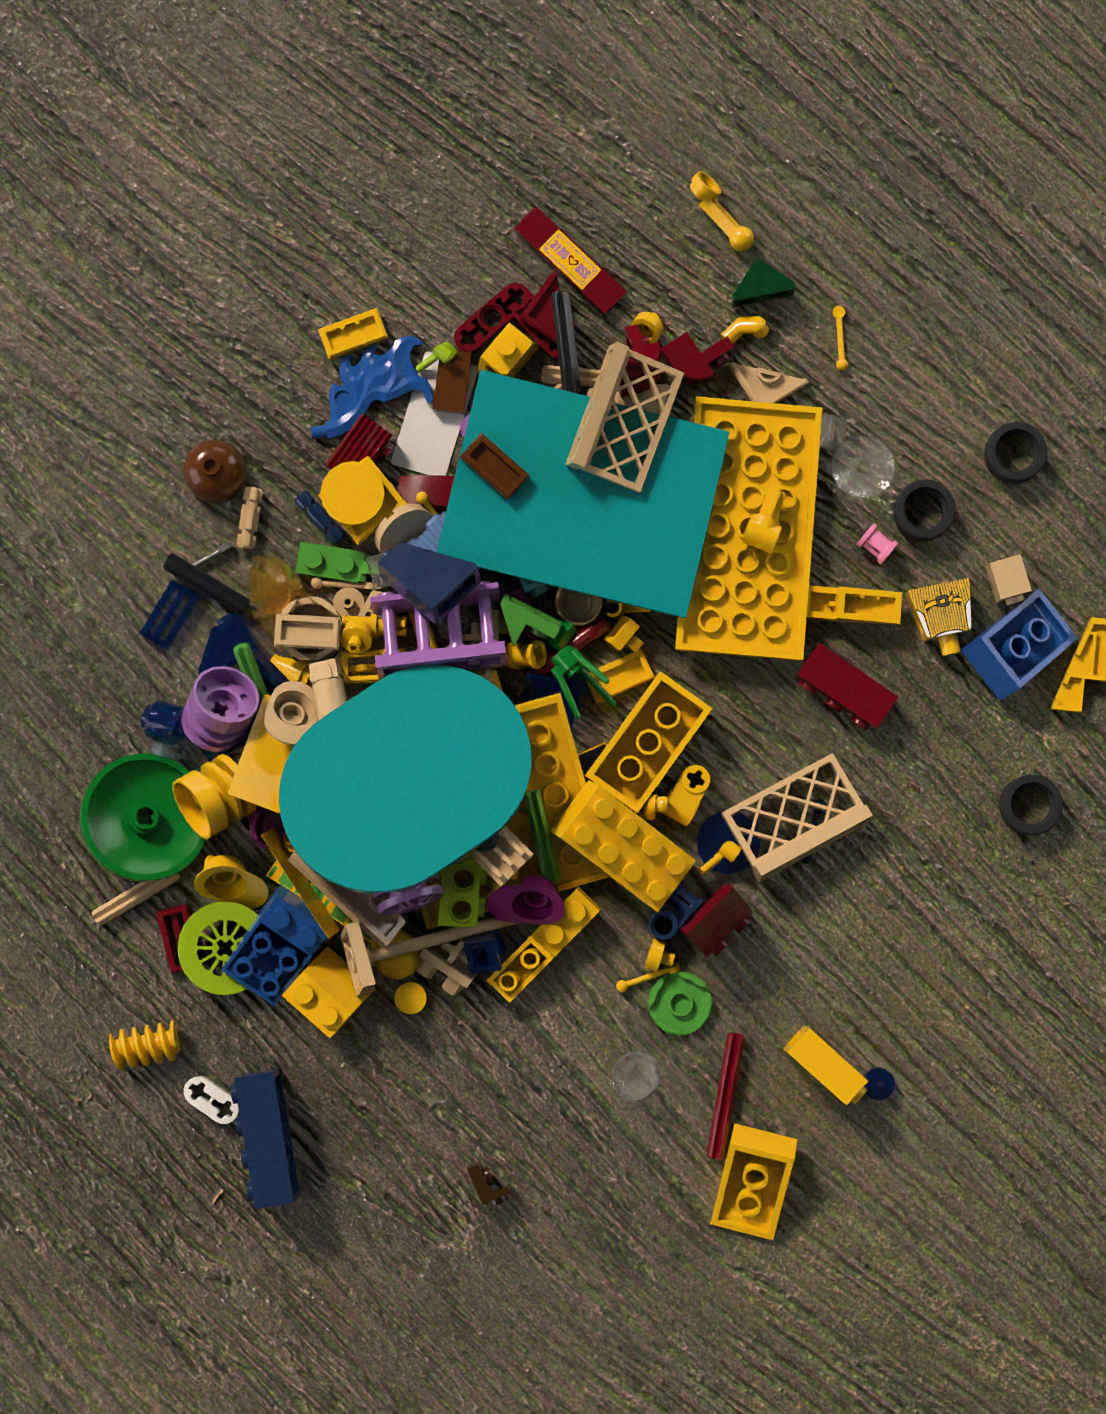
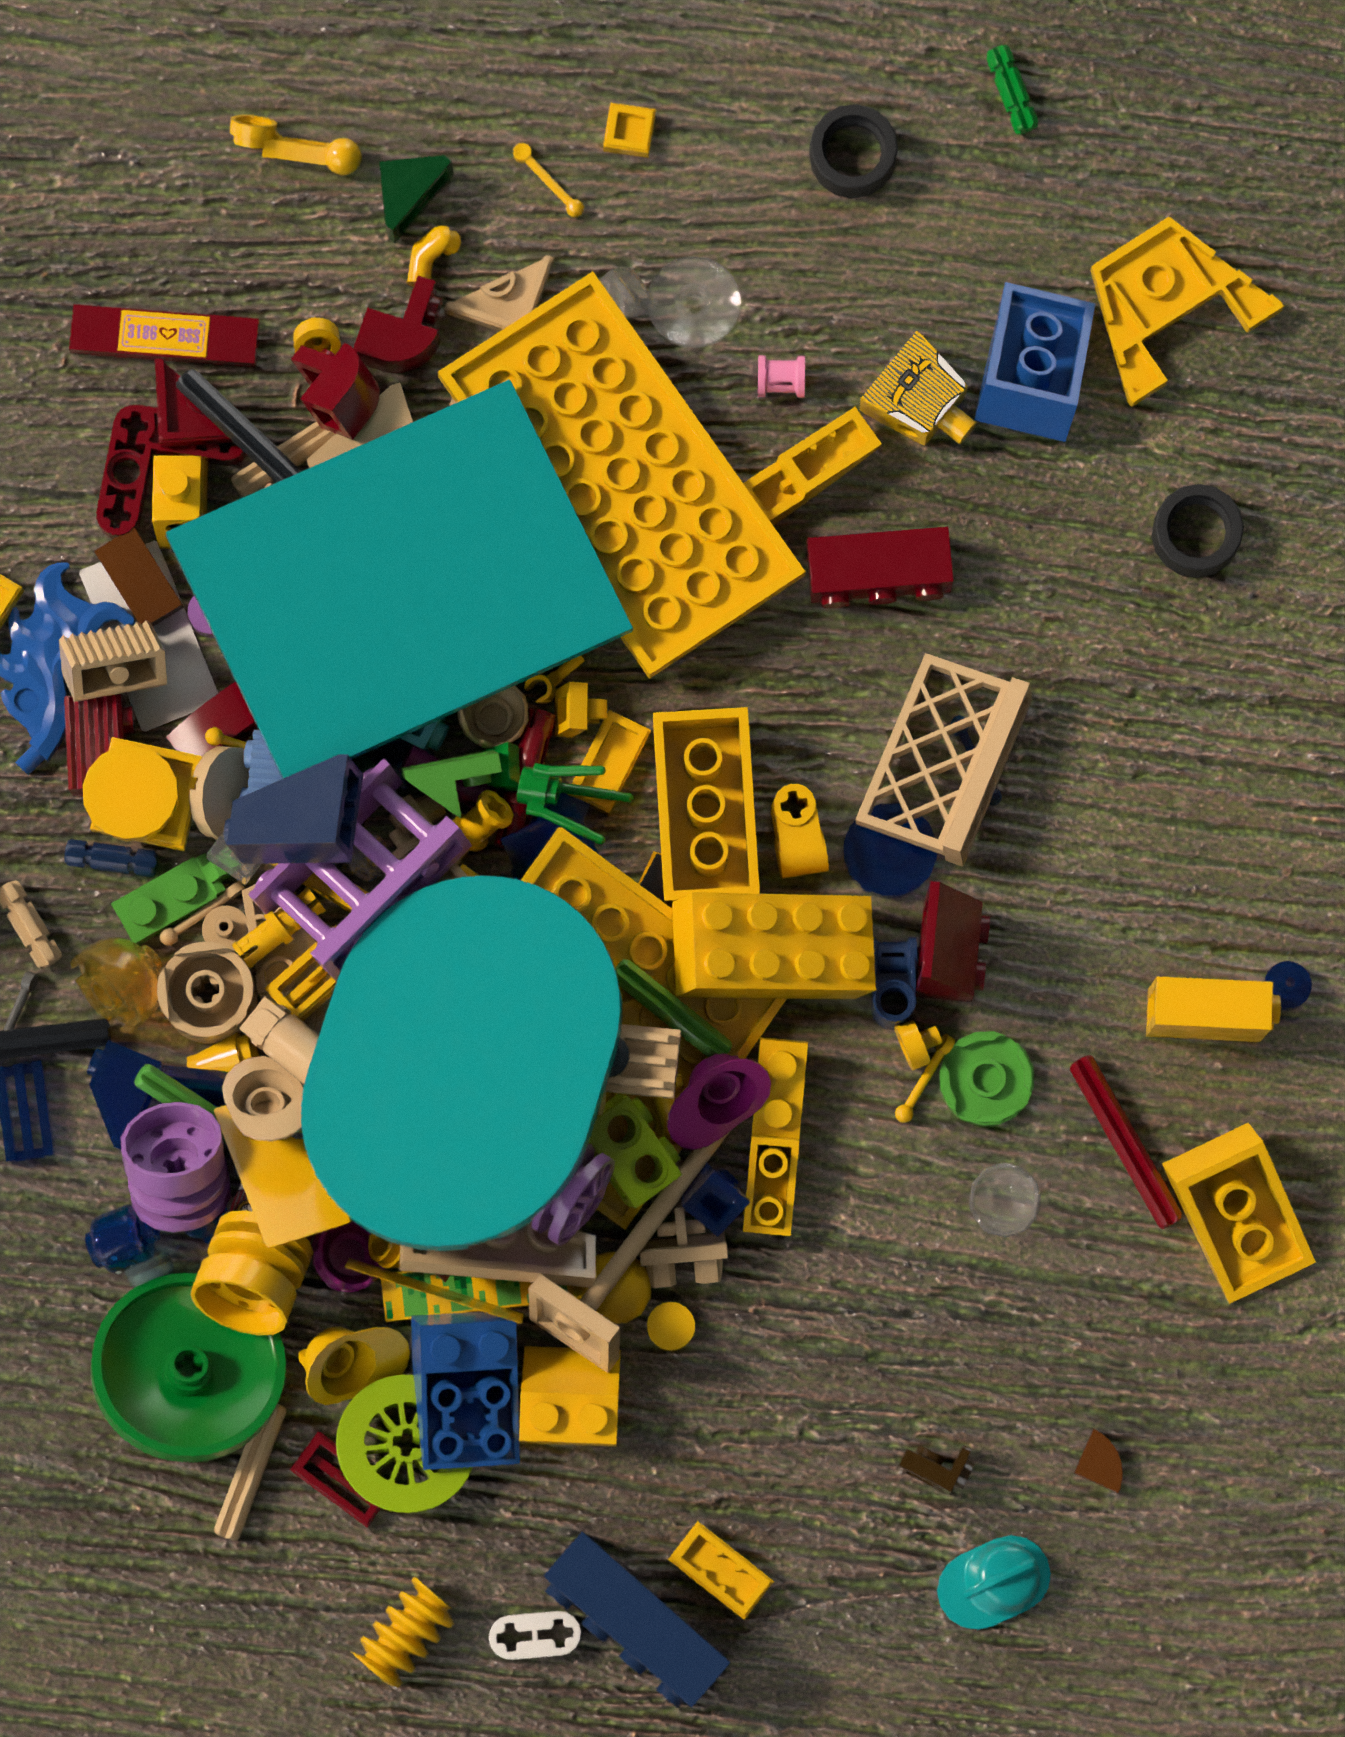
camera: 45 degrees left, 5 degrees down
tan tile [274,614,341,651] -> none
yellow tile [340,620,374,654] -> none
lime hand [416,342,457,373] -> none
reddish brown tile [460,432,530,500] -> none
tan fence [565,342,684,493] -> none
yellow arm [641,794,669,820] -> none
yellow hand [699,841,741,875] -> none
yellow axle [741,488,786,553] -> none
black tyre [893,479,956,542] -> none
tan brick [985,554,1032,606] -> none
none -> tan brick [59,620,167,702]
none -> yellow tile [603,102,656,158]
none -> yellow plate [668,1521,774,1620]
none -> teal piece [937,1535,1051,1630]
none -> reddish brown tile [1073,1429,1123,1494]

